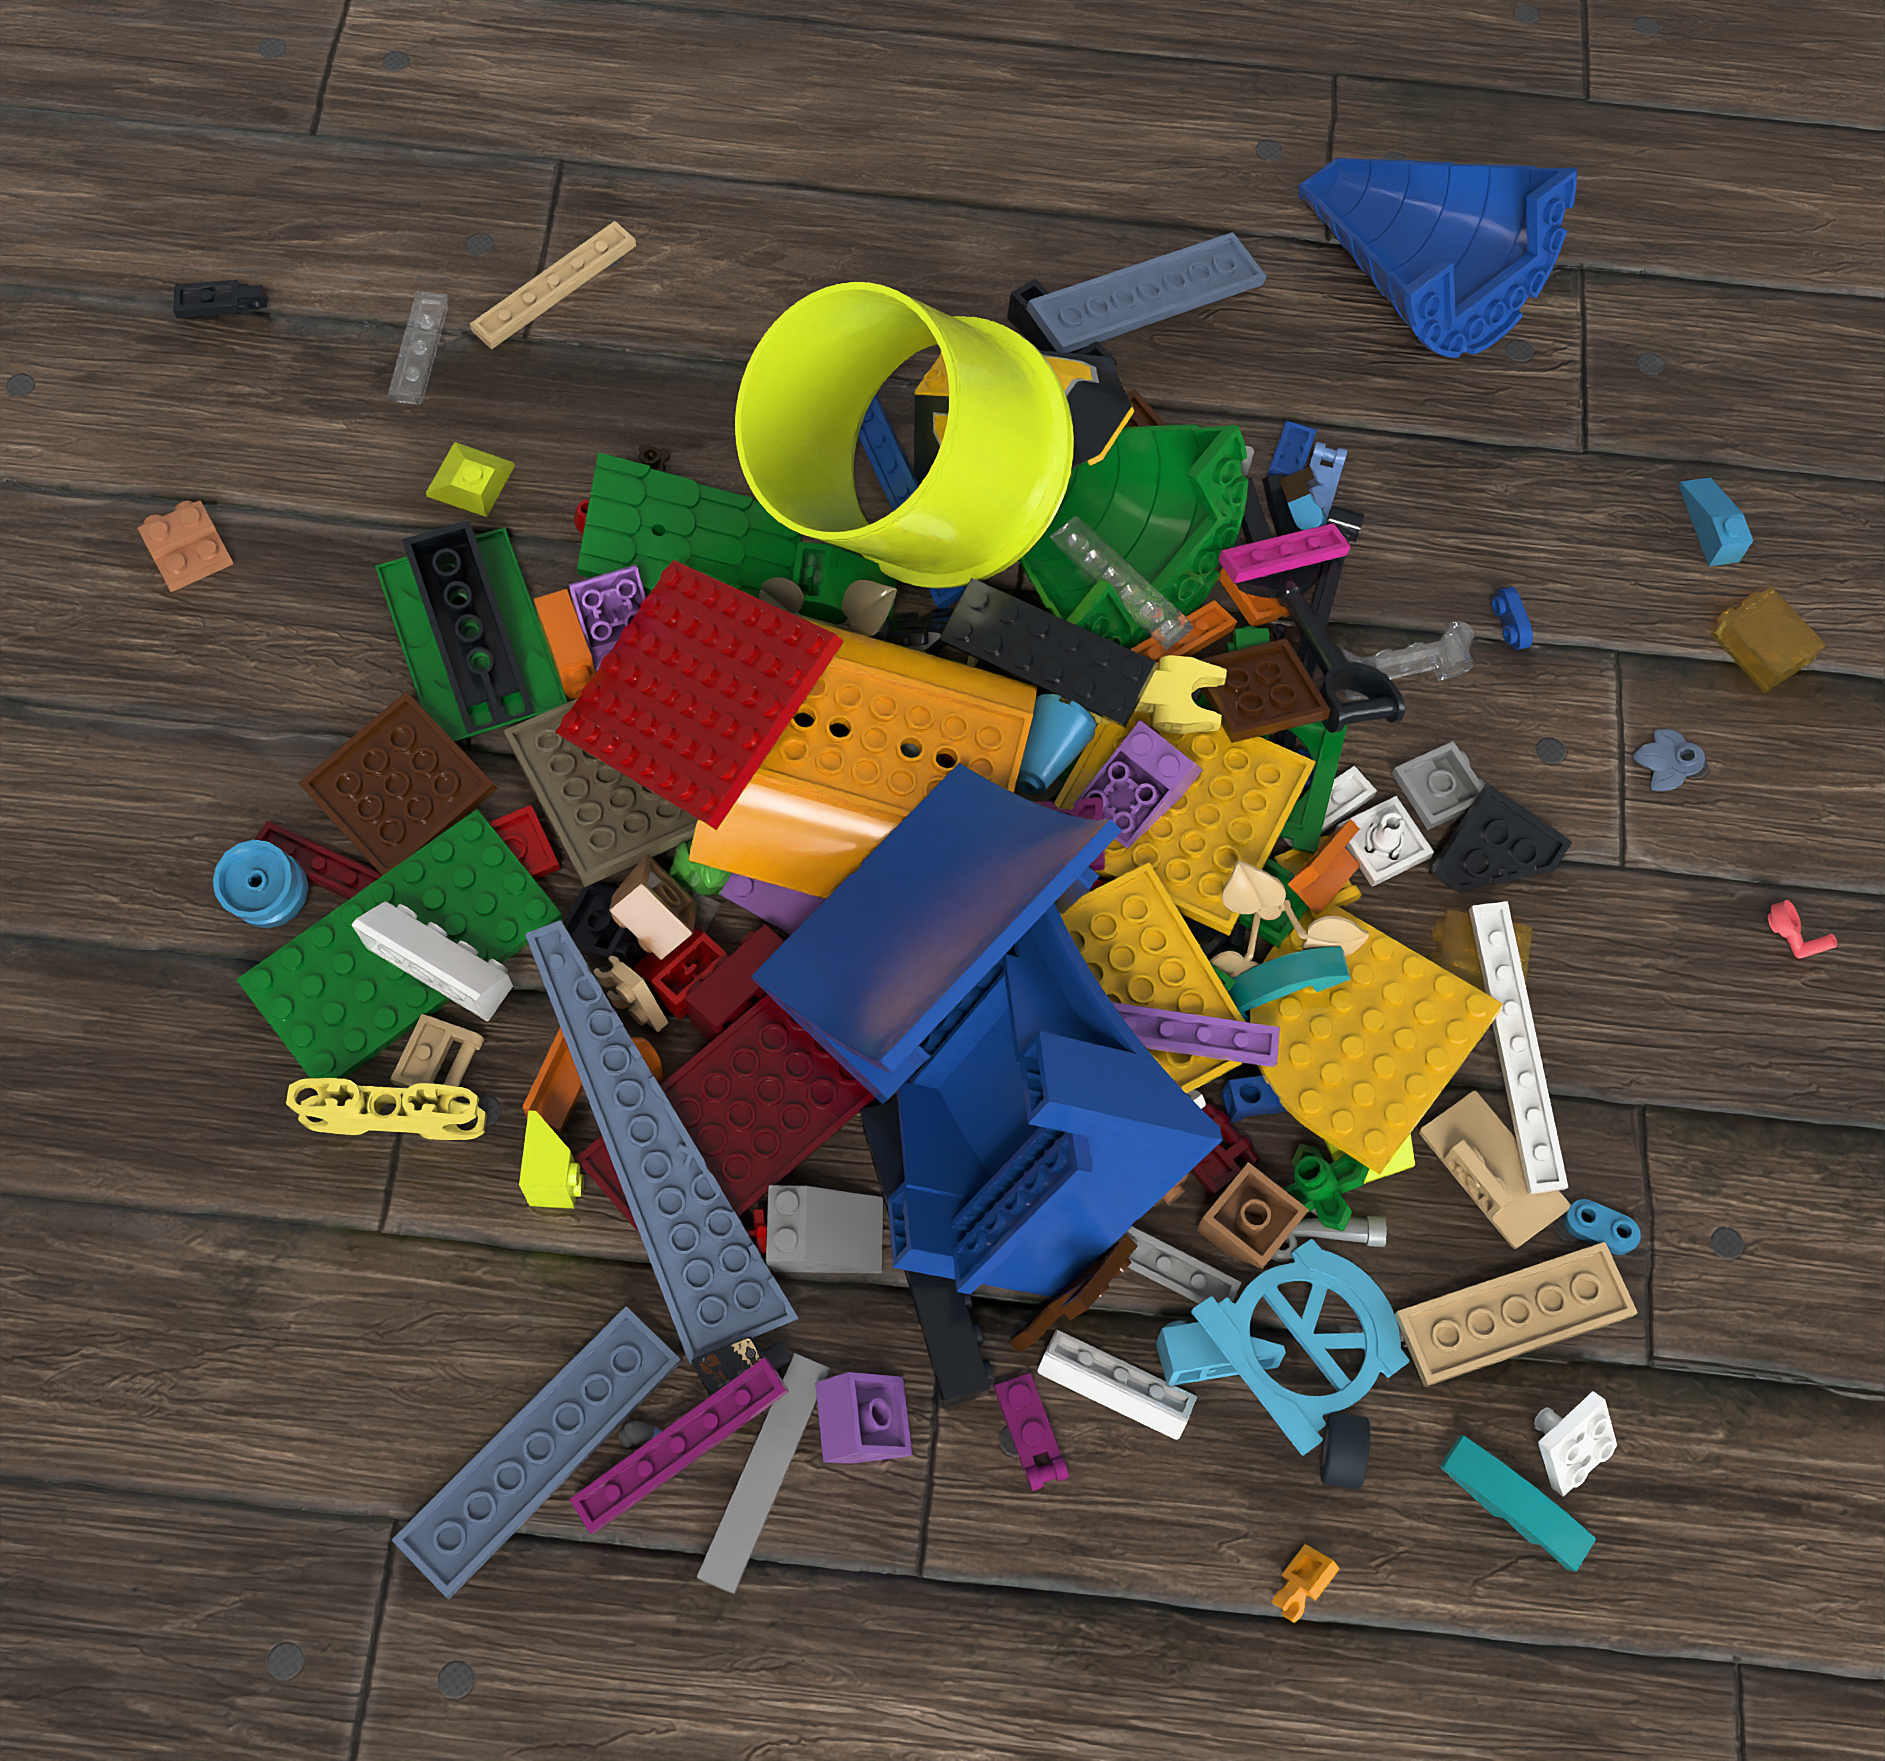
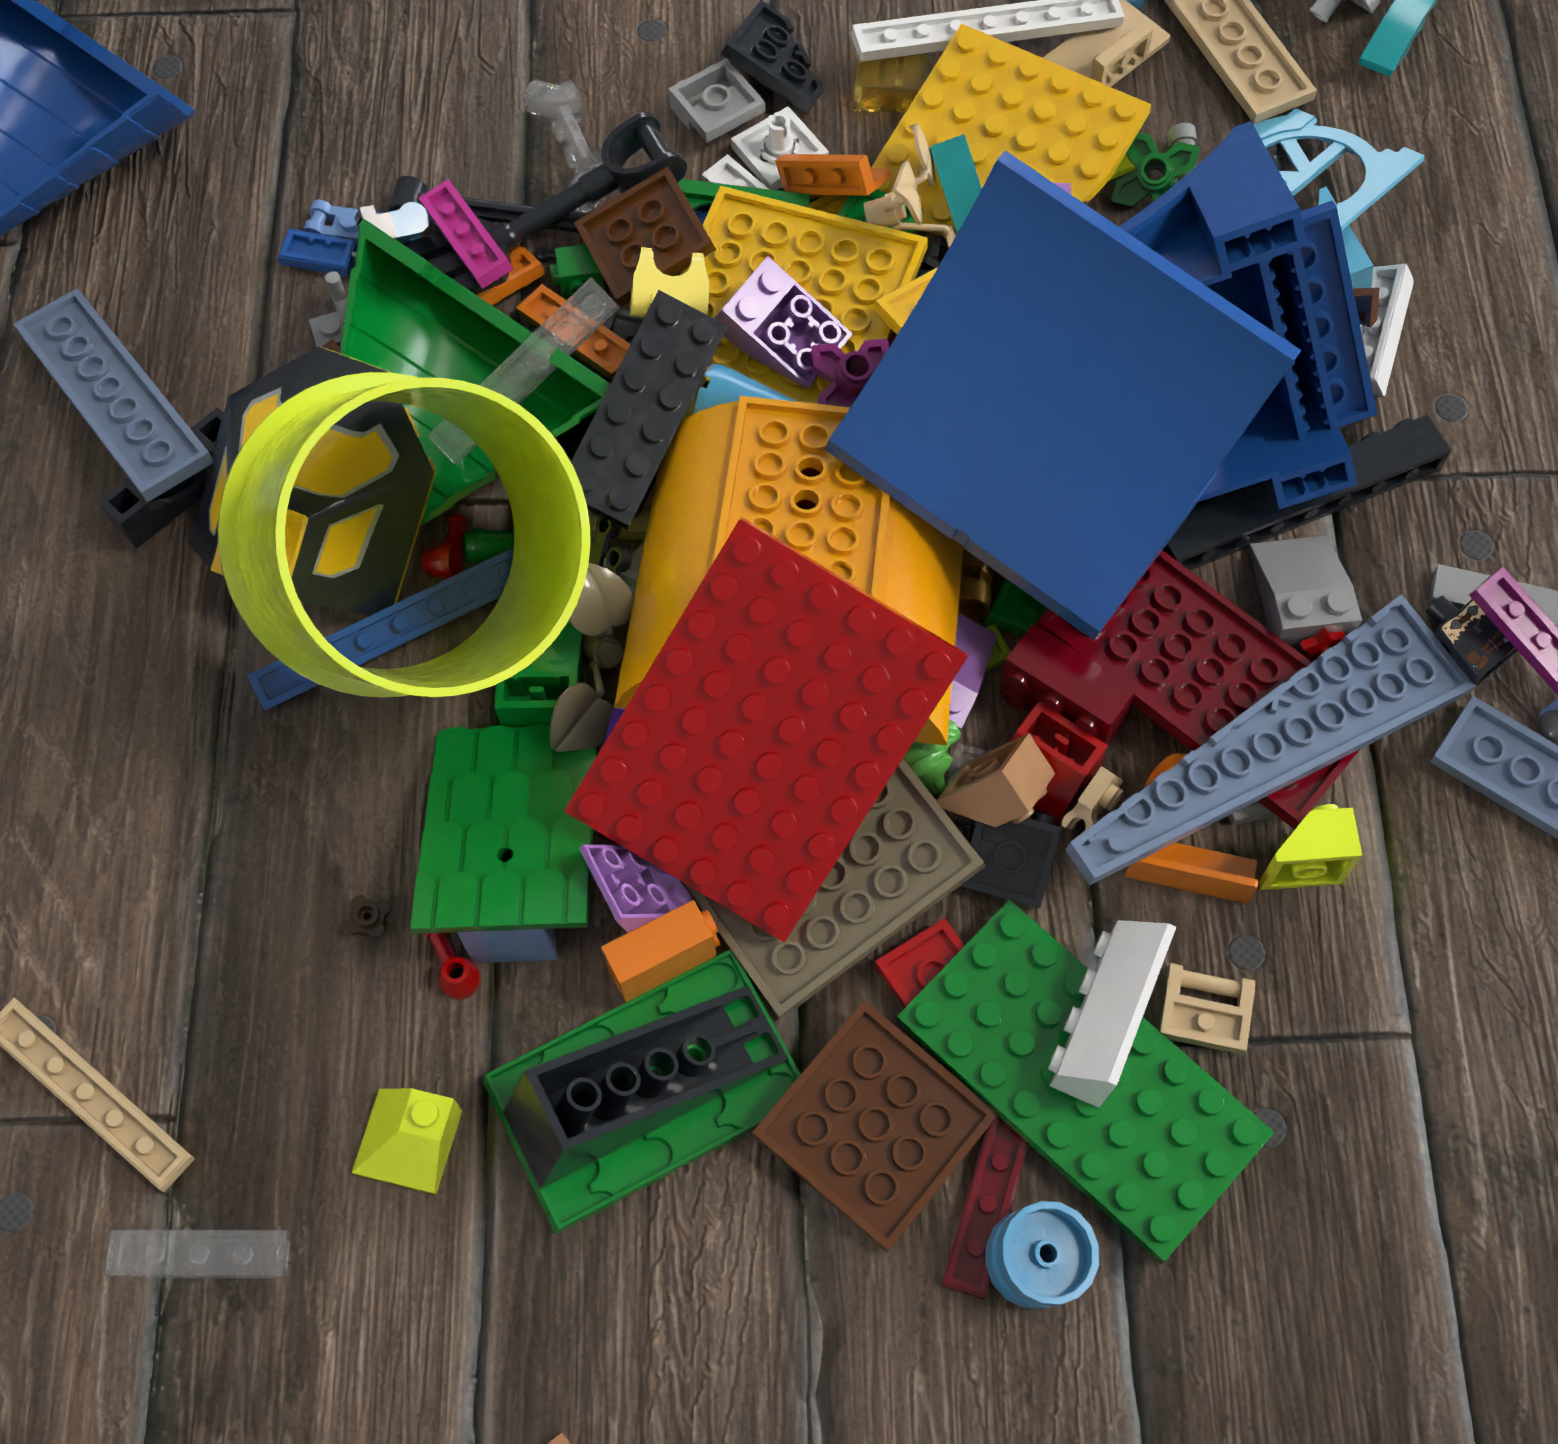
camera: 90 degrees left, 0 degrees up
light yellow piece [286,1078,487,1140] -> none
medium lavender slope [815,1372,912,1464] -> none
magenta plate [993,1373,1069,1491] -> none
light orange plate [1272,1544,1340,1623] -> none
black wheel [1320,1412,1370,1490] -> none
blue plate [1491,586,1533,650] -> none

